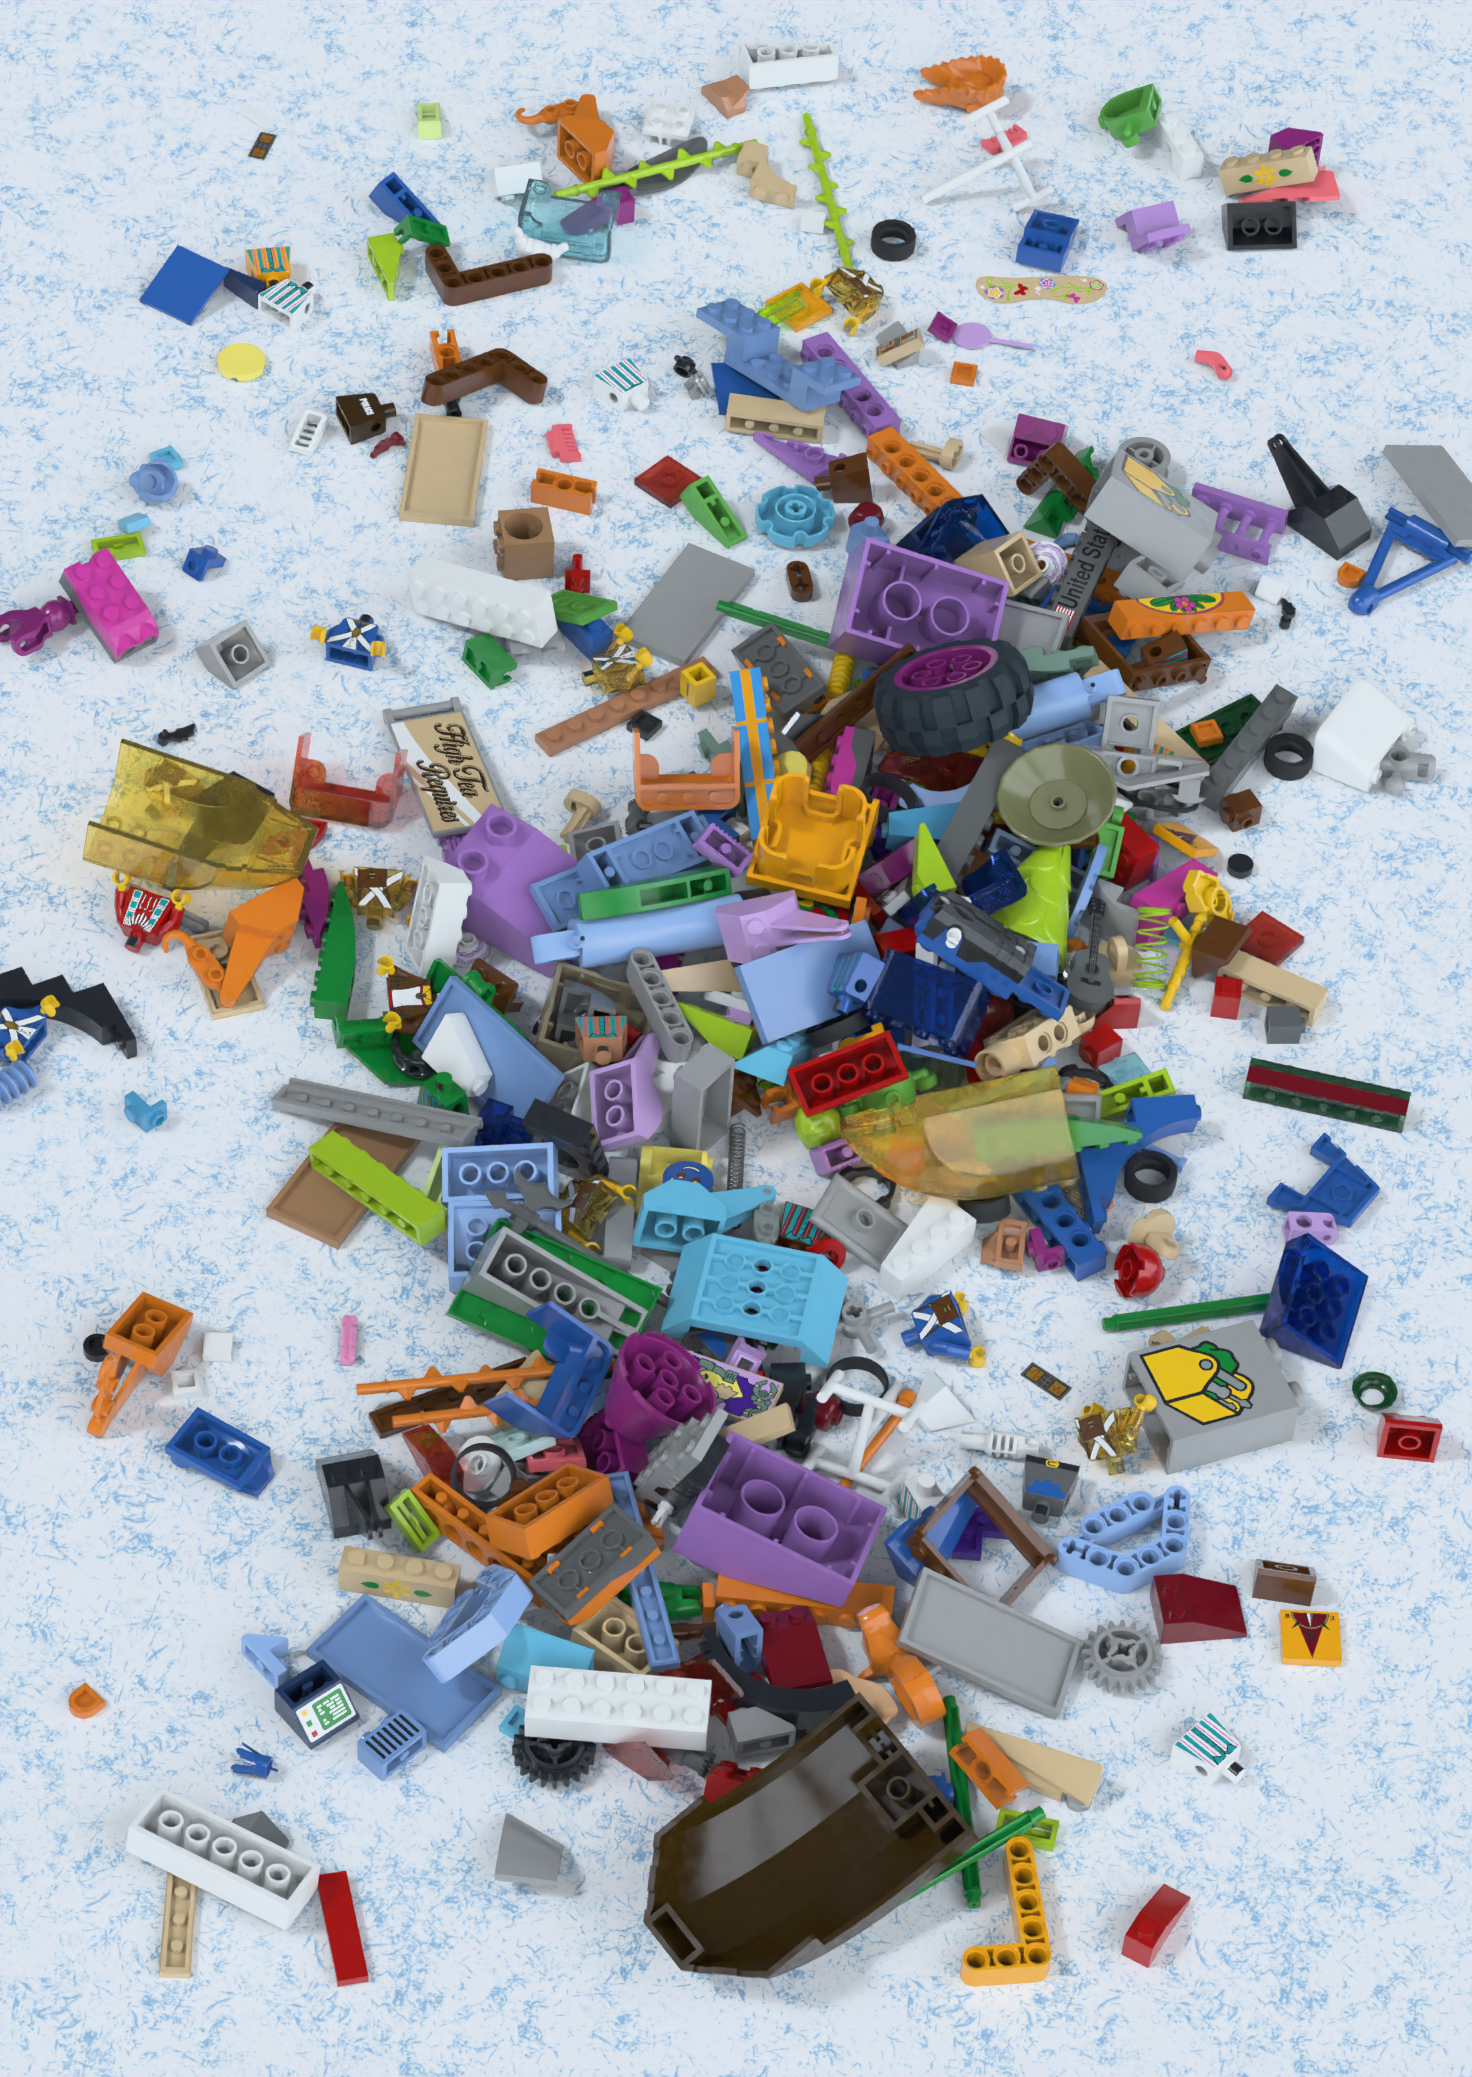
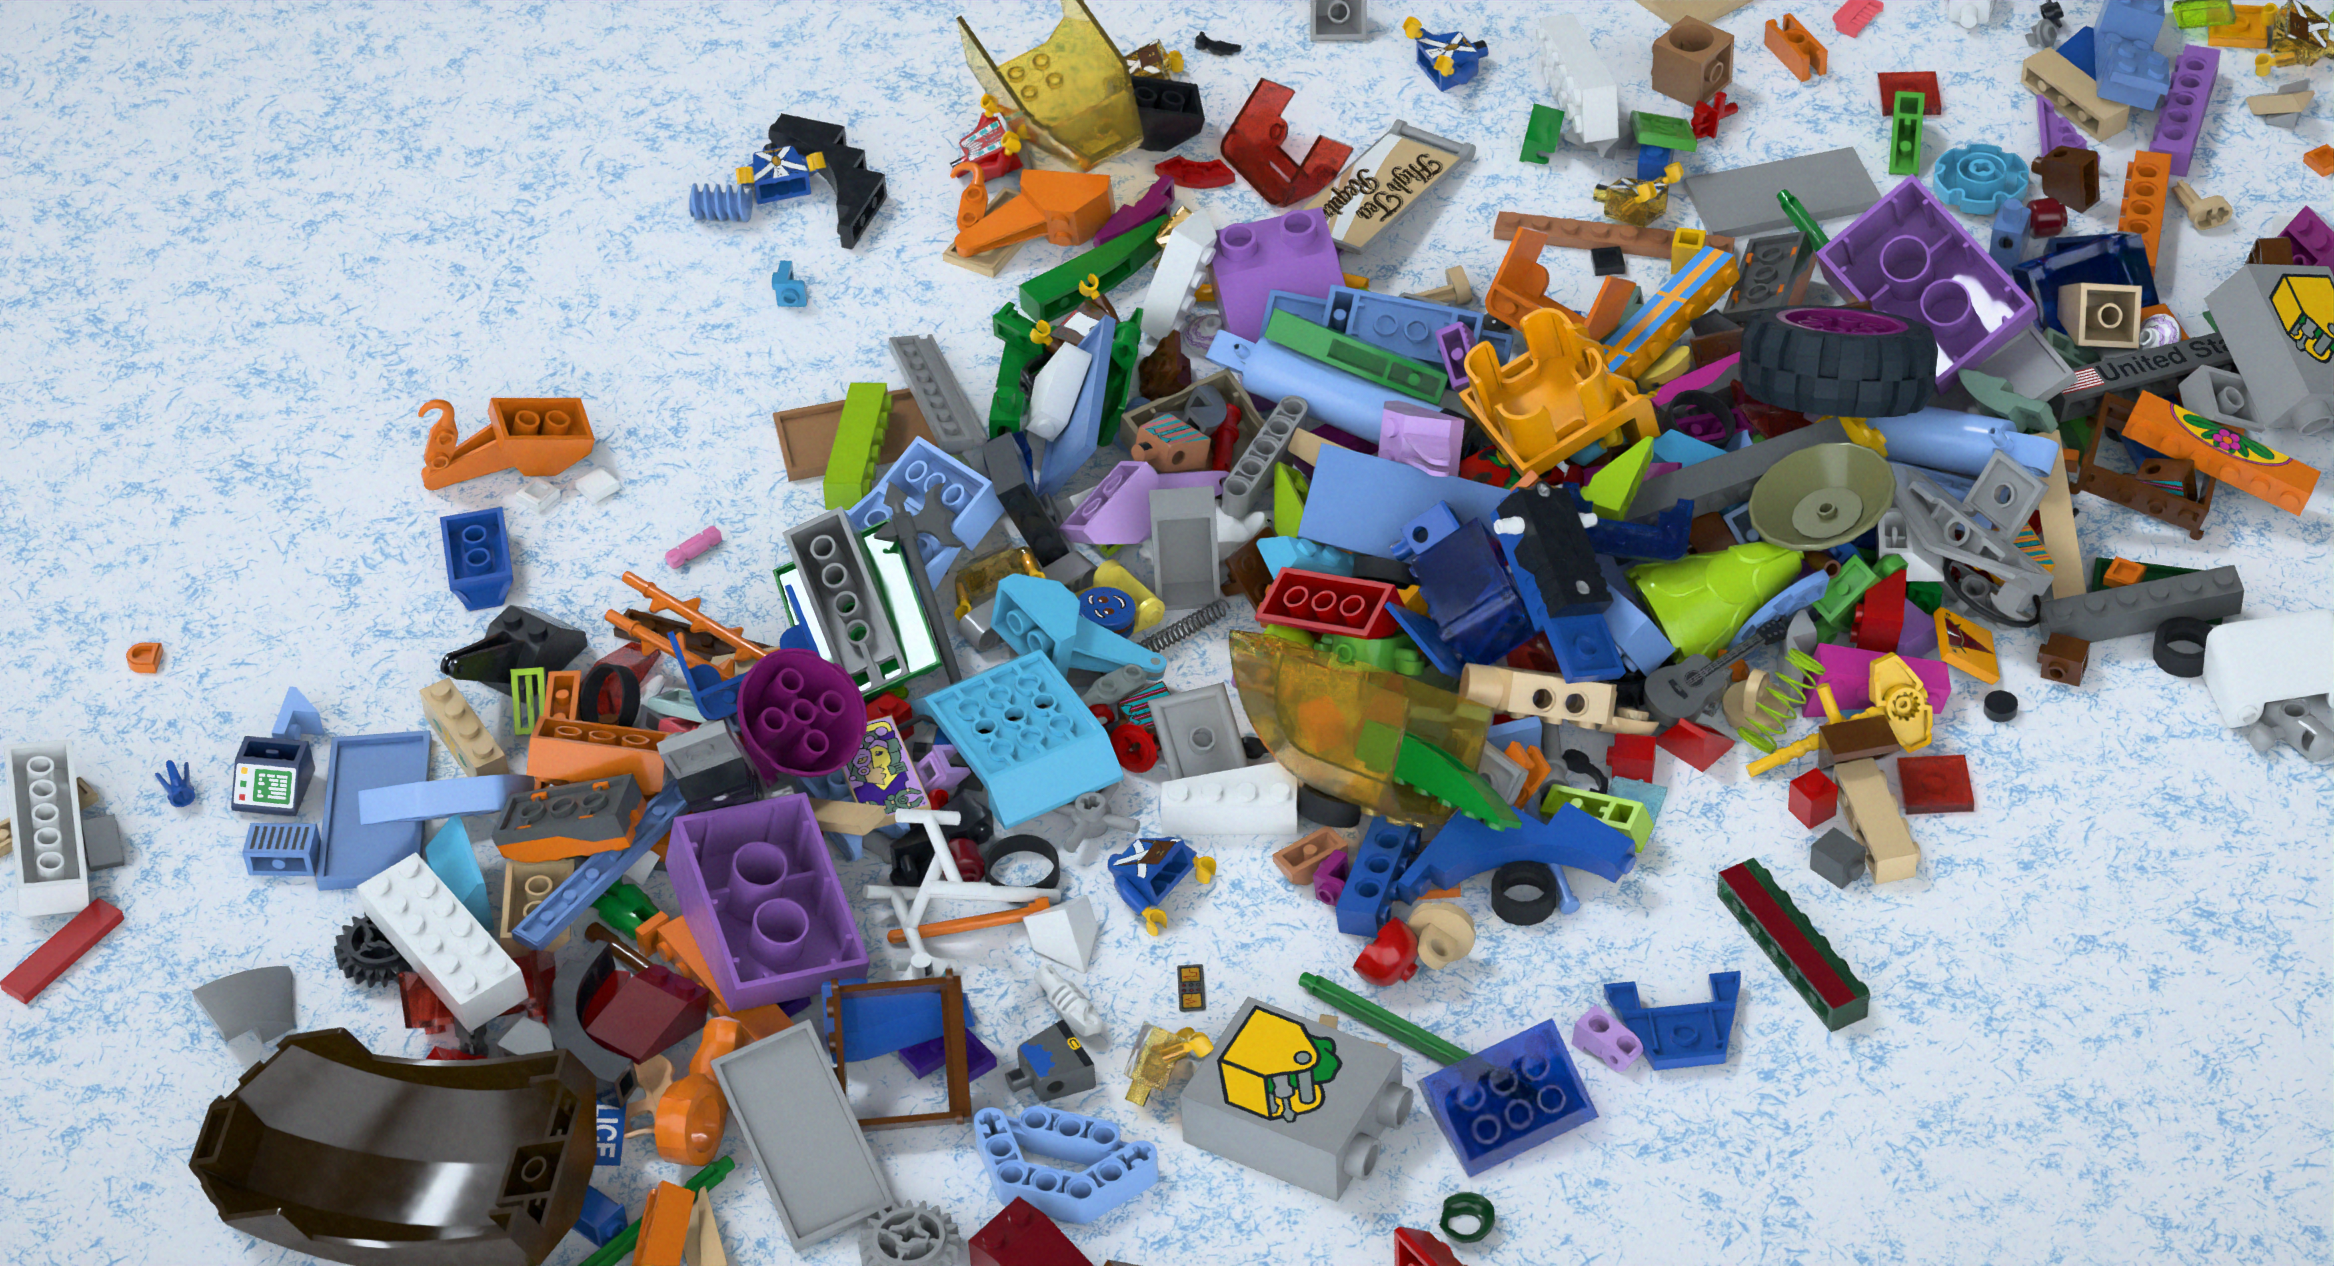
camera: 55 degrees right, 5 degrees down
medium blue torso [715,1604,763,1674] -> none

